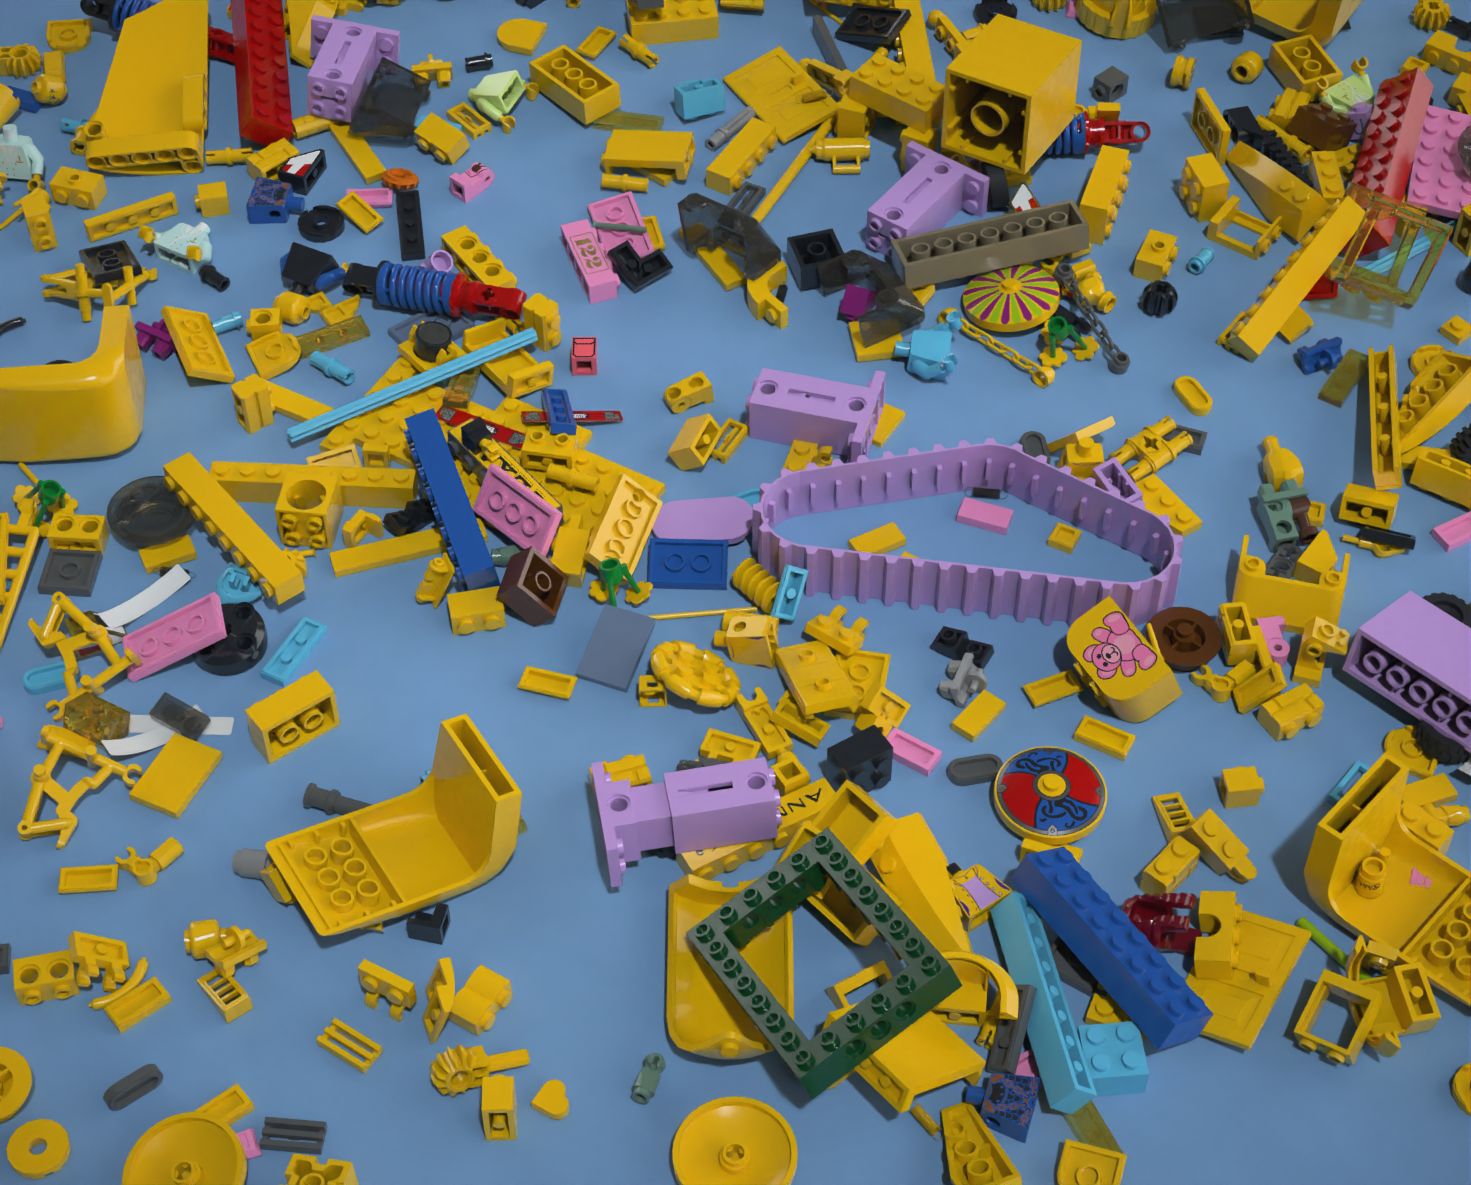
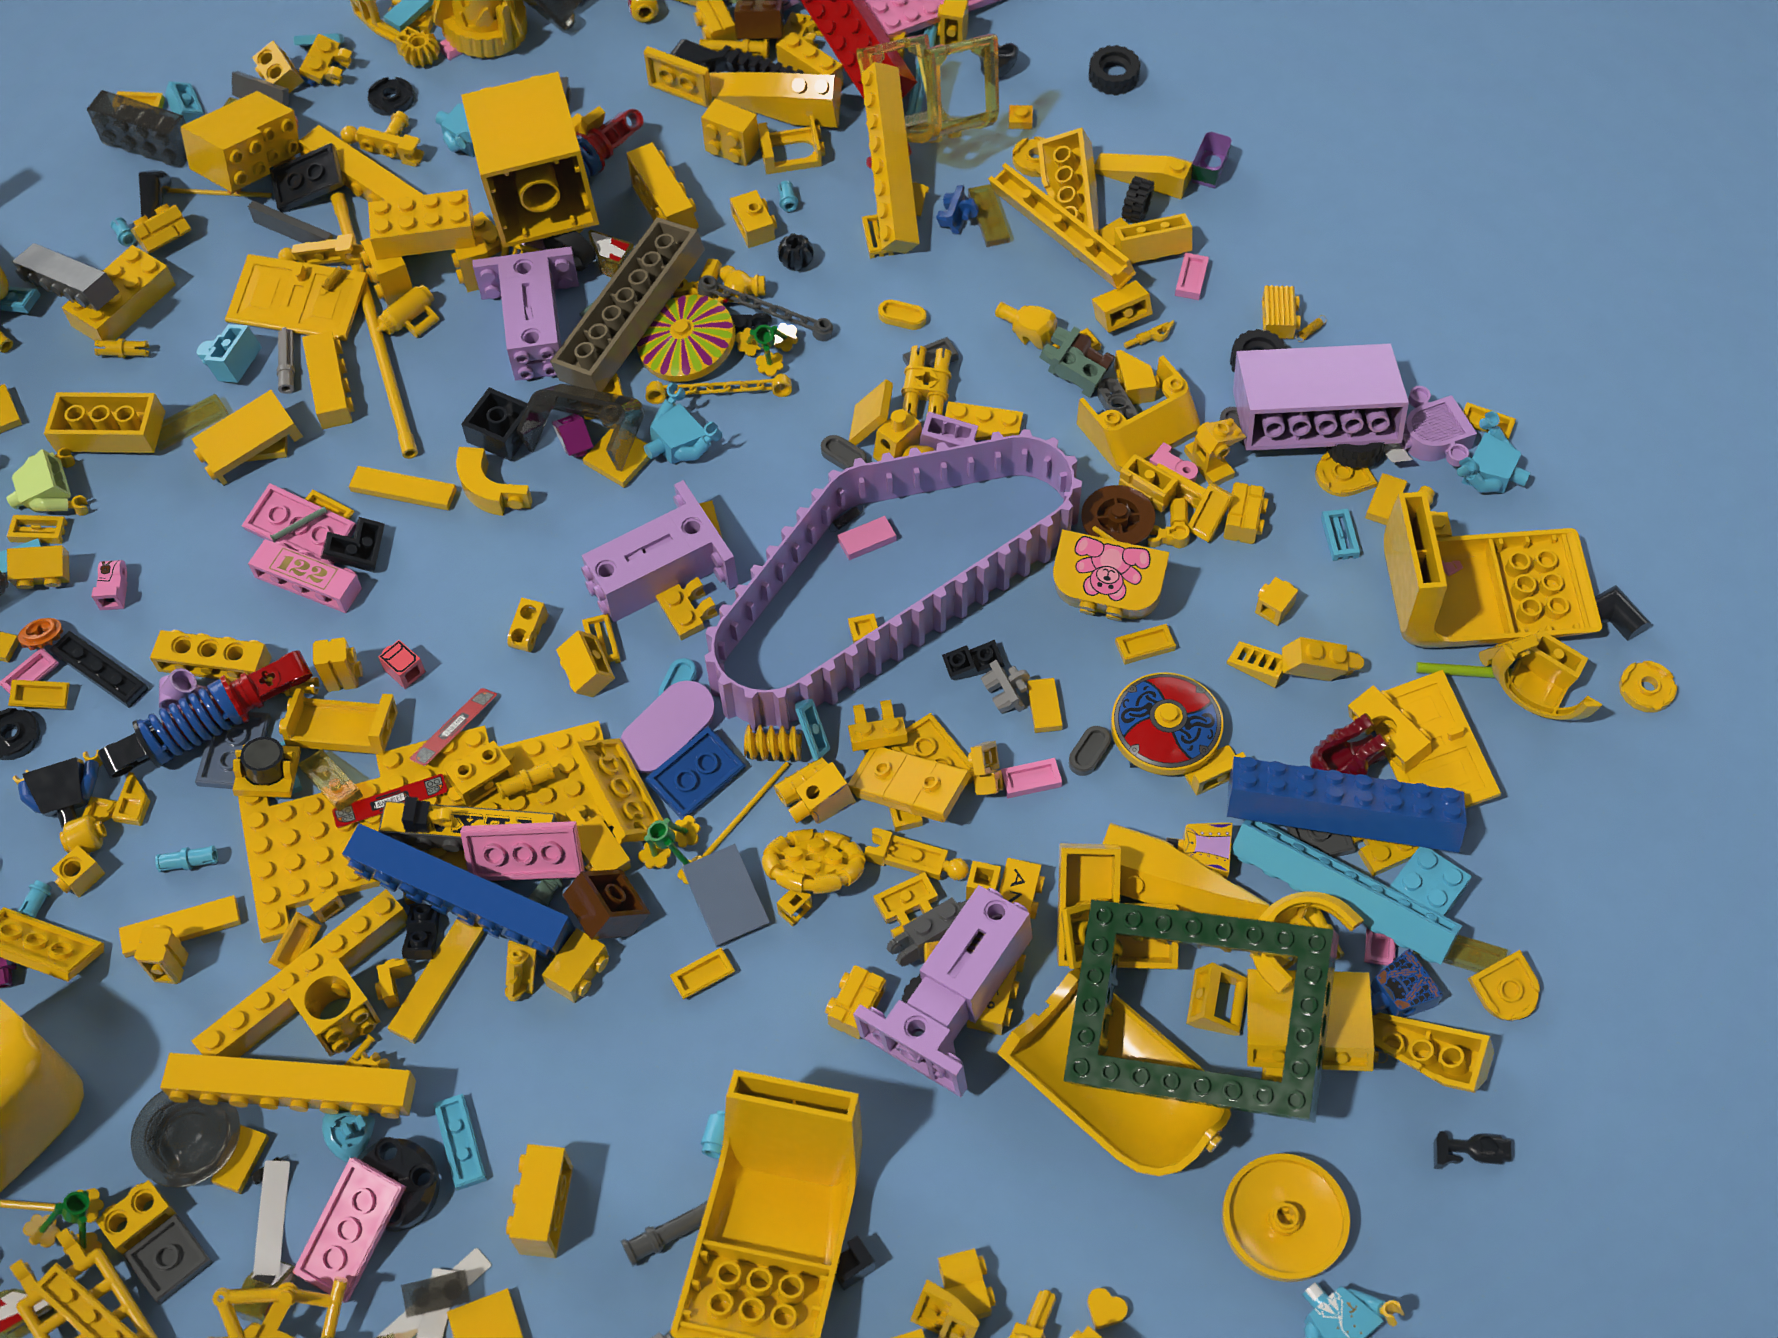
camera: 45 degrees left, 10 degrees up
yellow tile [245,331,301,380] -> none
medium azure axle [286,328,538,442] -> none
clear yellow tile [296,315,370,359] -> none
blue tile [541,388,577,435] -> none
yellow tile [575,26,617,60] -> none
yellow pin [601,173,649,193] -> none
sand green arm [632,1053,666,1104] -> none
clear smoke windscreen [677,193,782,281] -> none
dark grey tile [724,181,766,222] -> none
yellow tile [769,698,831,747] -> none
black piece [776,281,788,304] -> none
black brick [826,724,893,793] -> none
yellow tile [848,522,906,554] -> none
dark grey tile [986,984,1037,1075] -> none
yellow tile [1023,669,1084,708] -> none
yellow tile [1047,522,1082,554] -> none
yellow brick [1140,835,1201,895] -> none
yellow wheel [1170,54,1196,89] -> none
yellow window [1293,969,1384,1065] -> none
black tile [1361,524,1416,550] -> none

